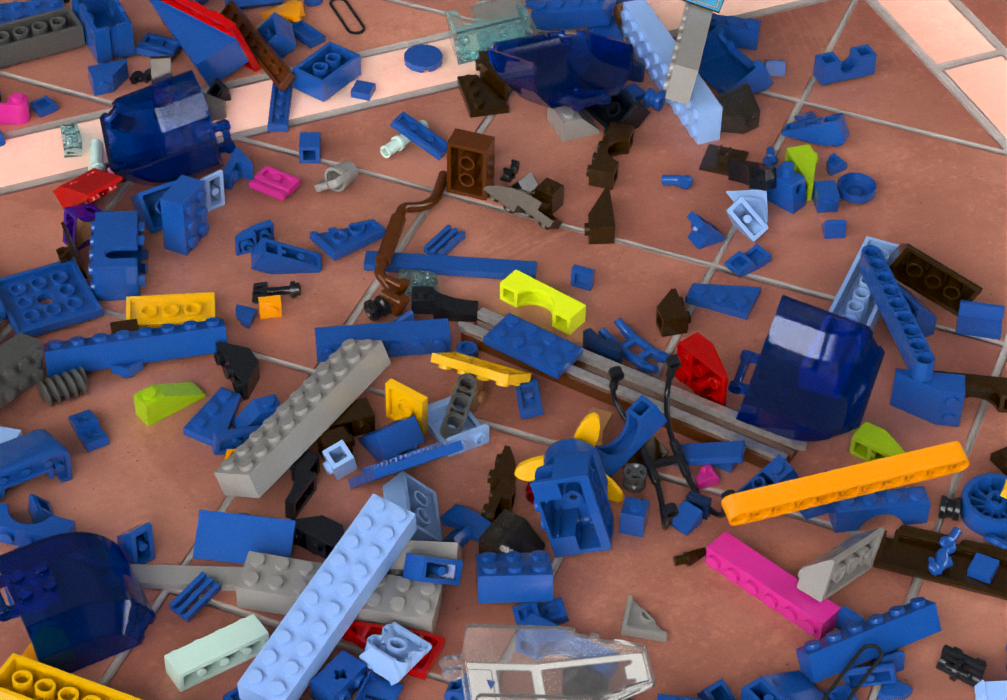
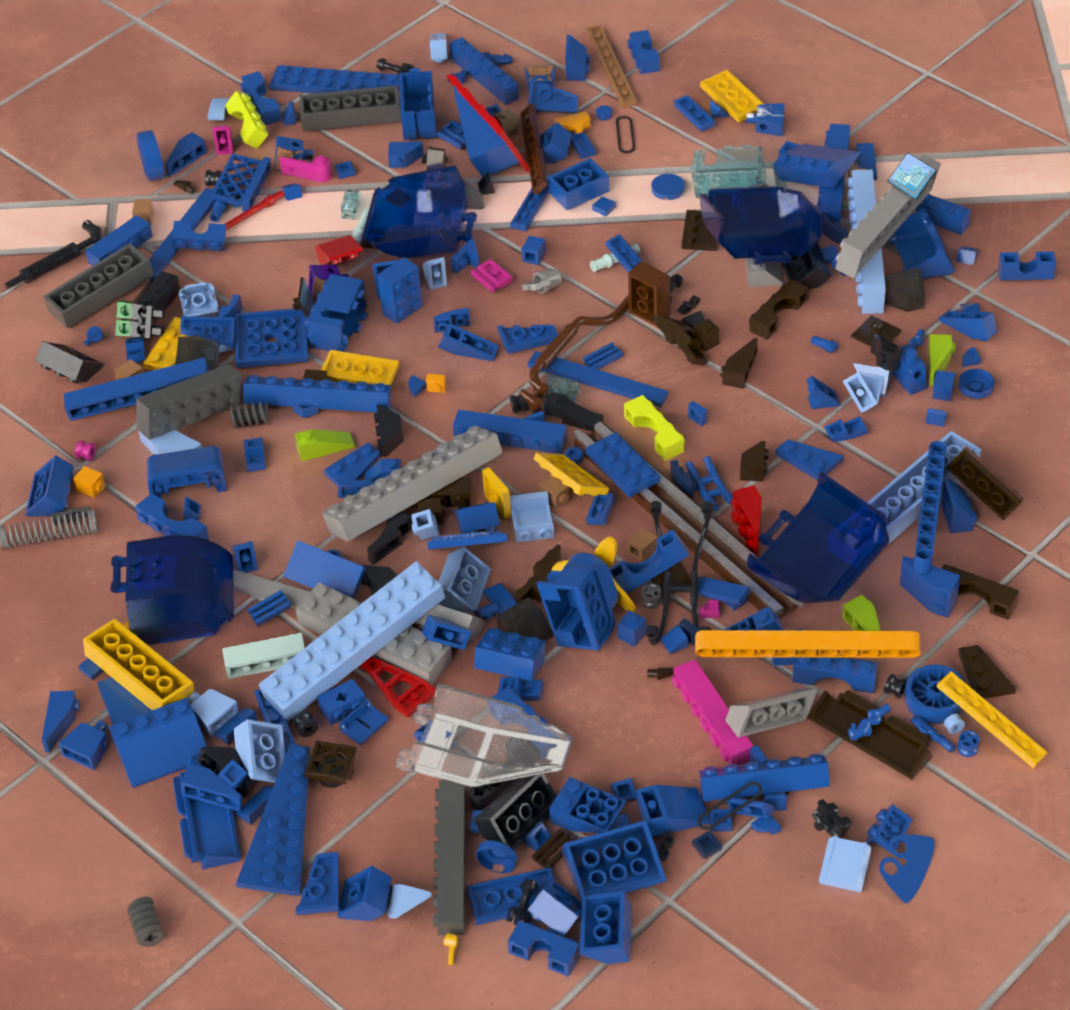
camera: 25 degrees right, 5 degrees up
black hinge [252,281,301,304] -> none
light blue slope [359,622,432,686] -> none
dark grey beam [440,374,477,439] -> none
light grey tile [621,595,667,642] -> none
blue panel [956,300,1005,340] -> none
blue tile [967,553,1000,584] -> none

